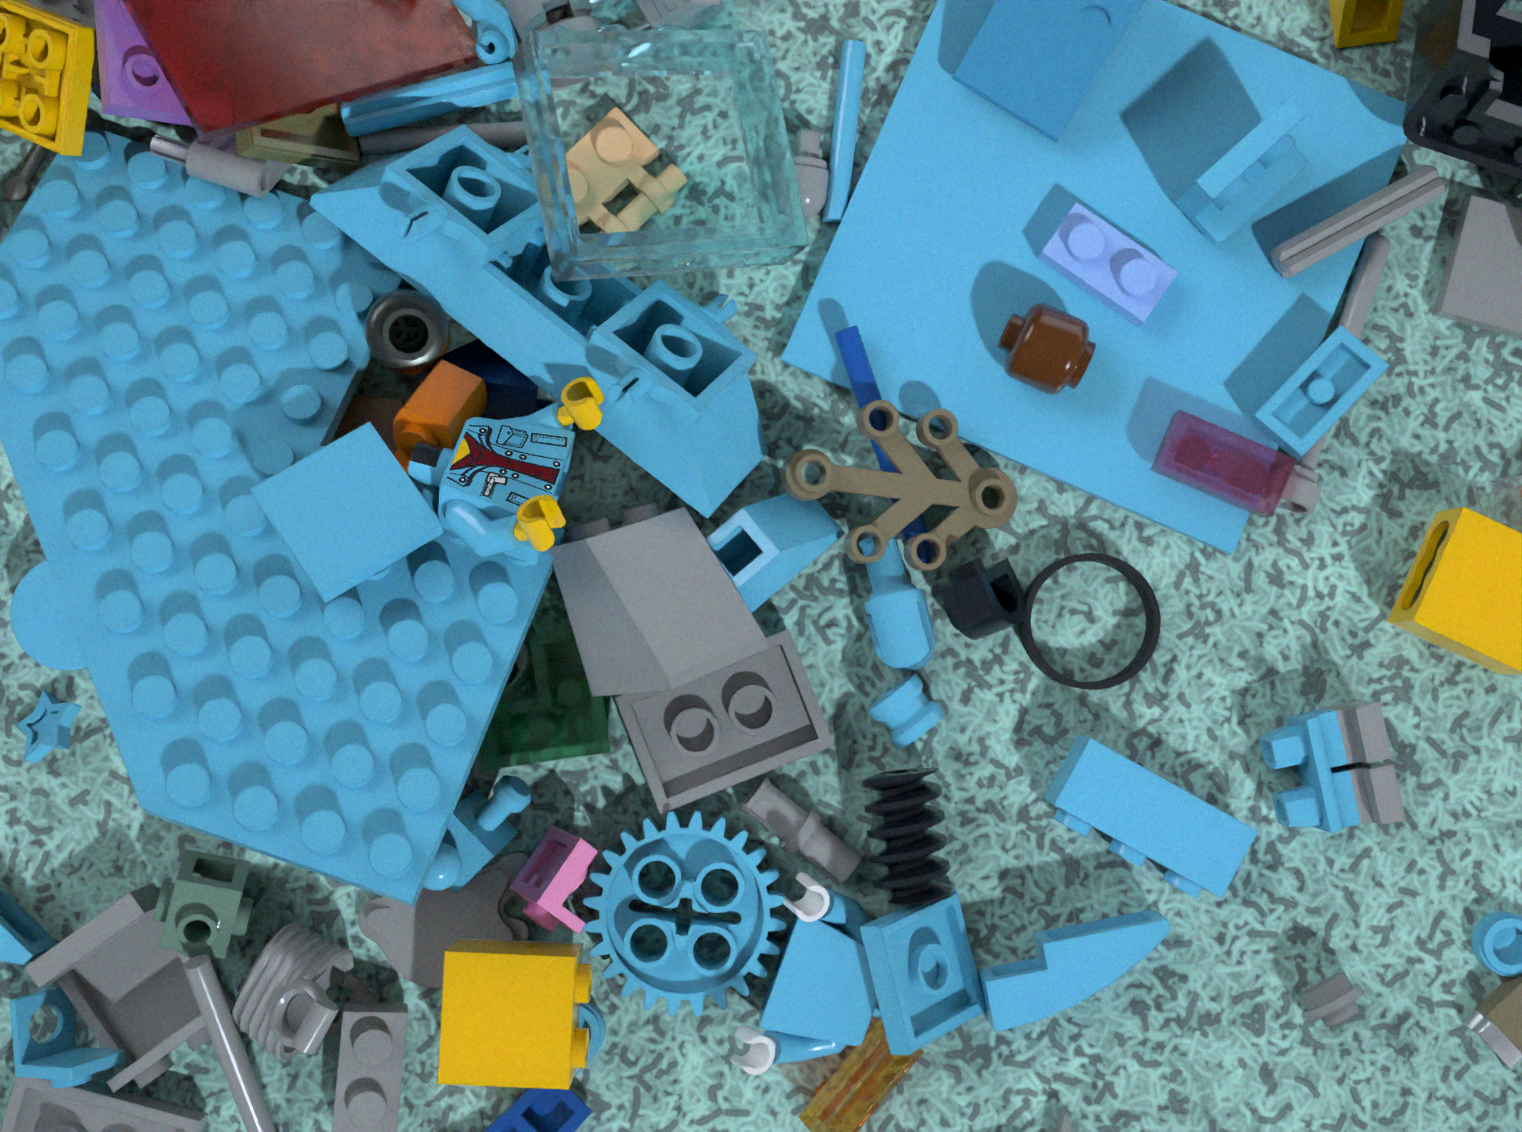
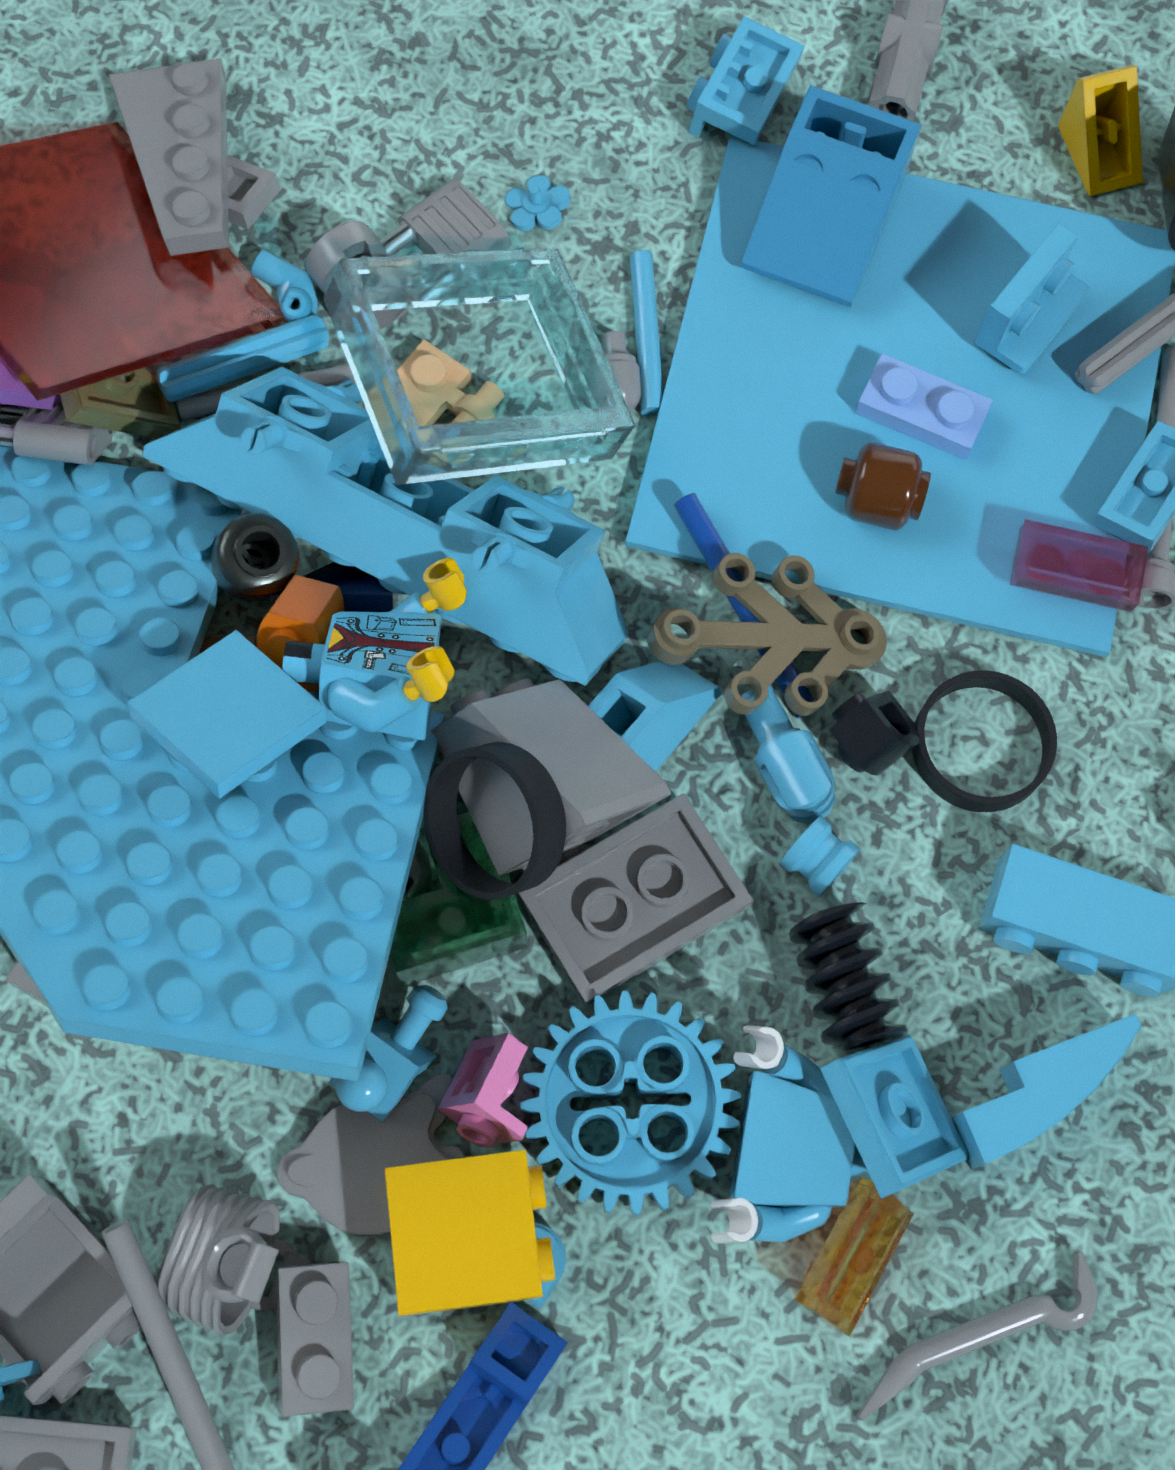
camera: 10 degrees left, 15 degrees down
sand green brick [153,849,254,959] -> none
light grey pin [740,777,862,886] -> none
none -> black tyre [423,742,566,900]

